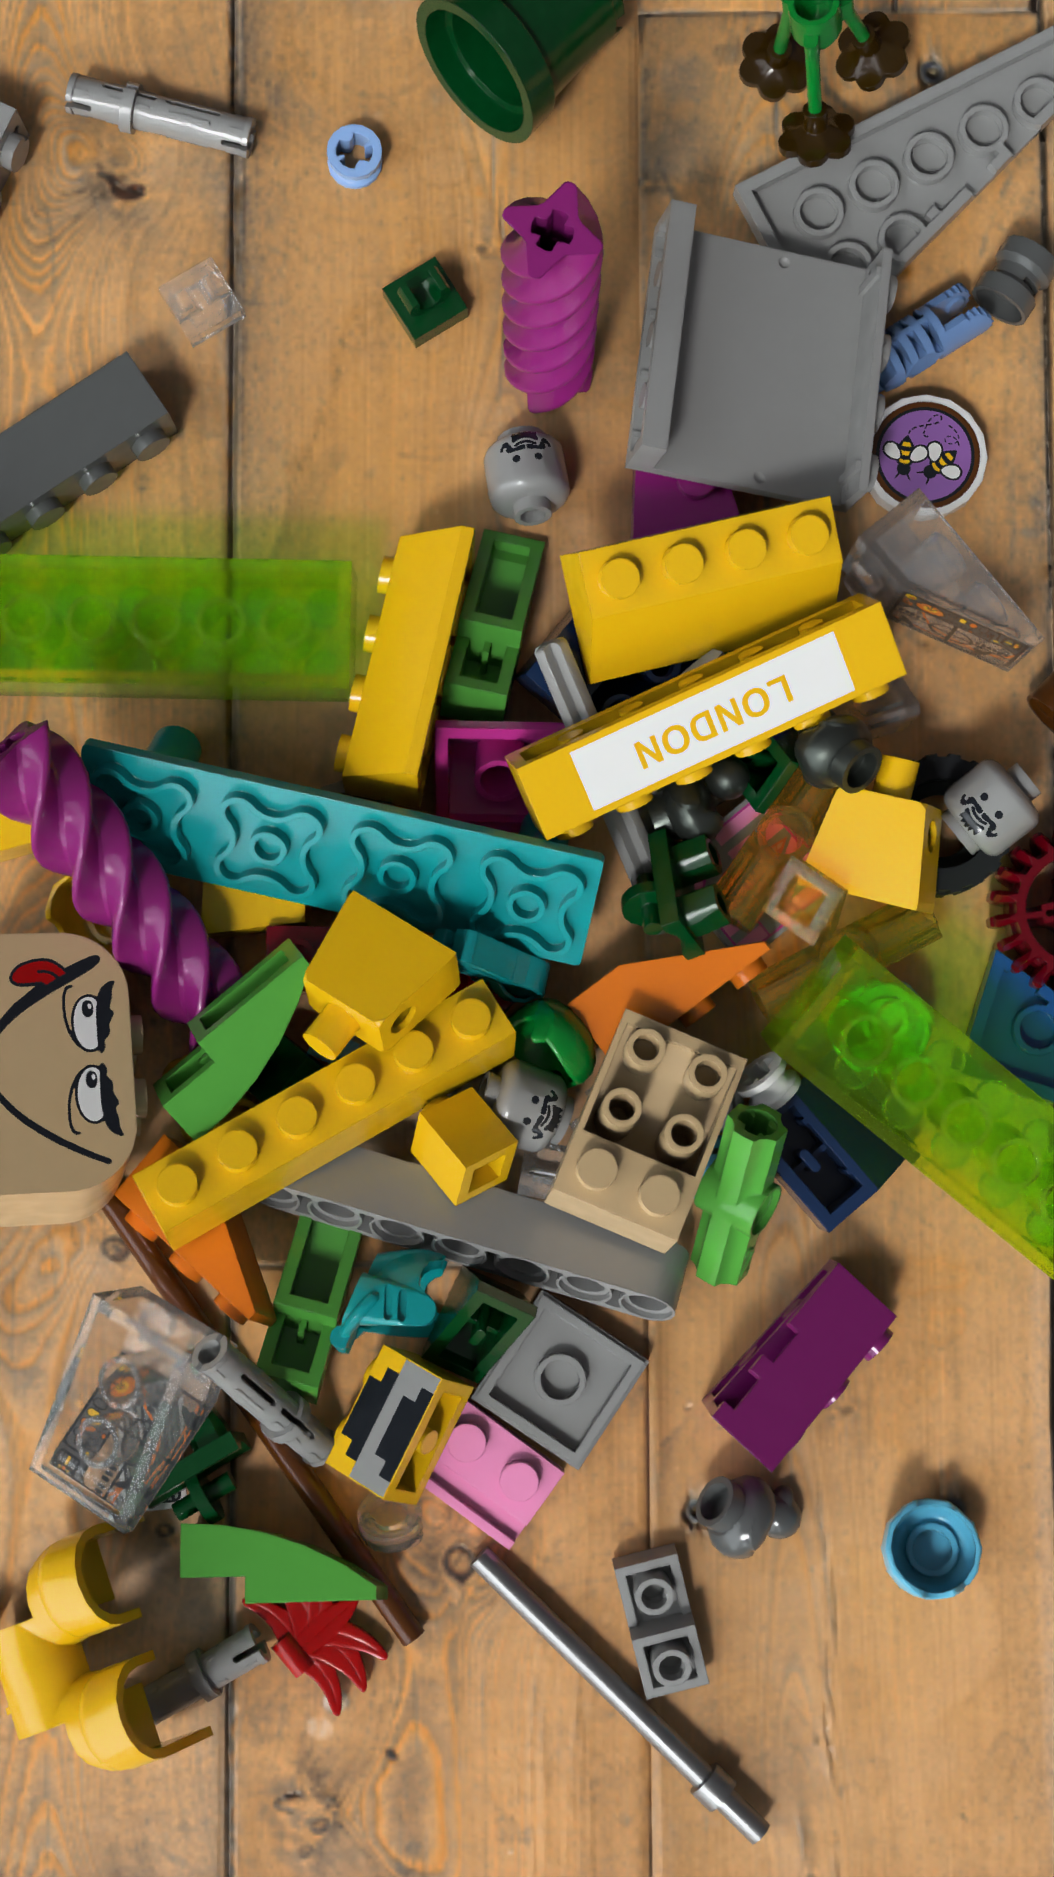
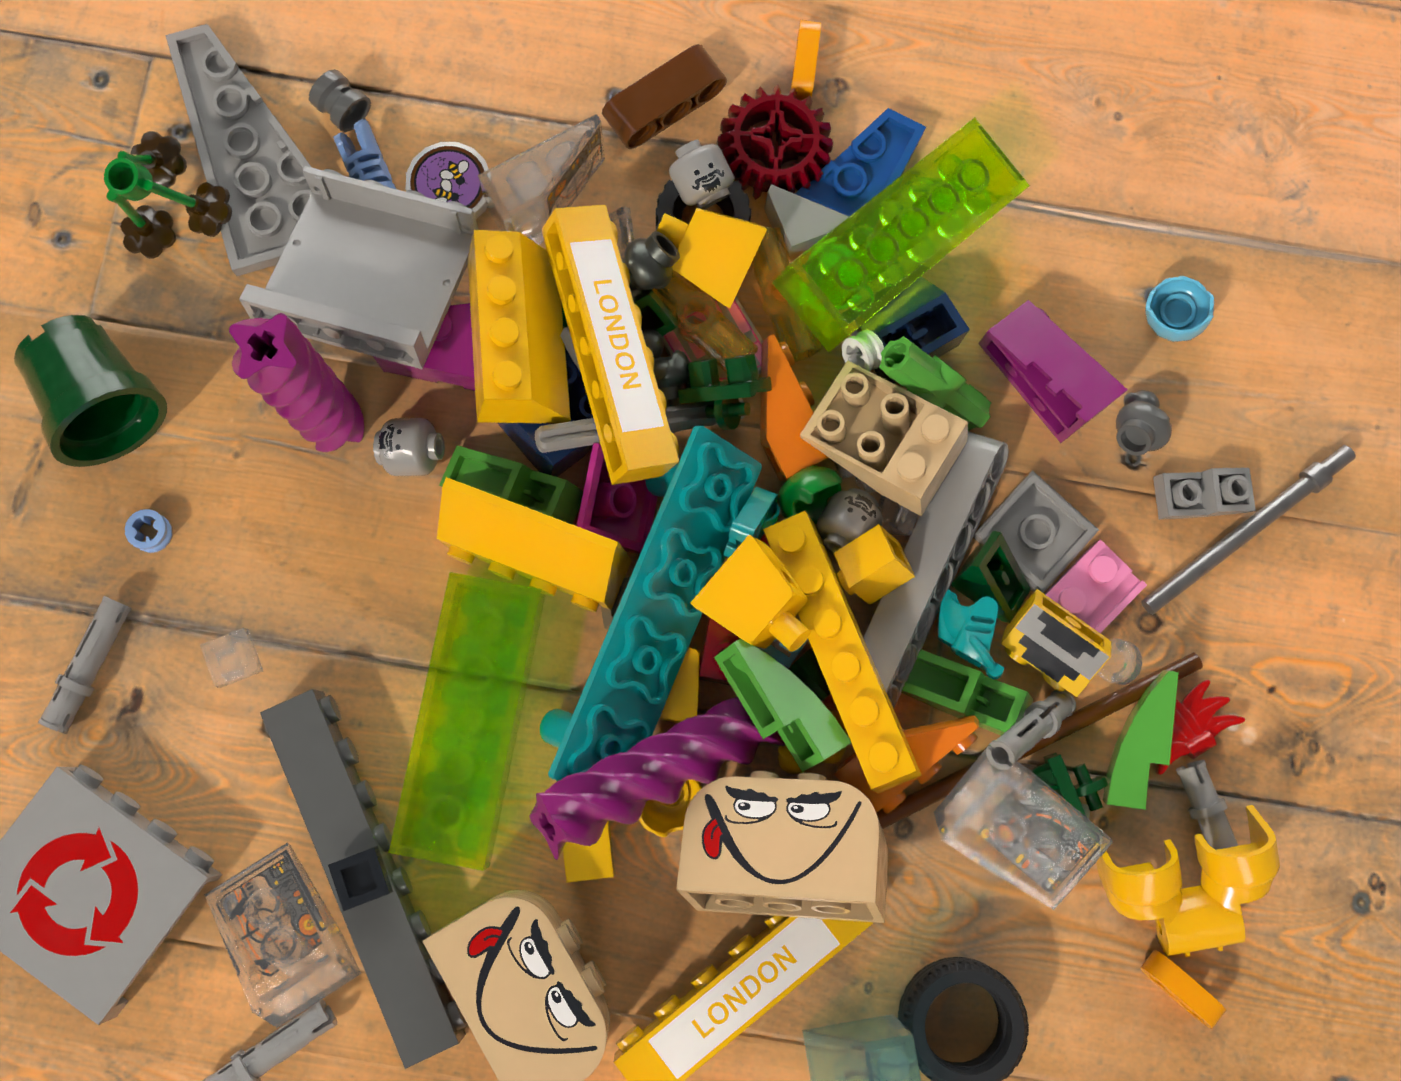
camera: 90 degrees left, 5 degrees down
dark green tile [382,257,468,348] -> none
clear yellow slope [762,854,848,946] -> none
none -> light grey slope [764,184,852,262]

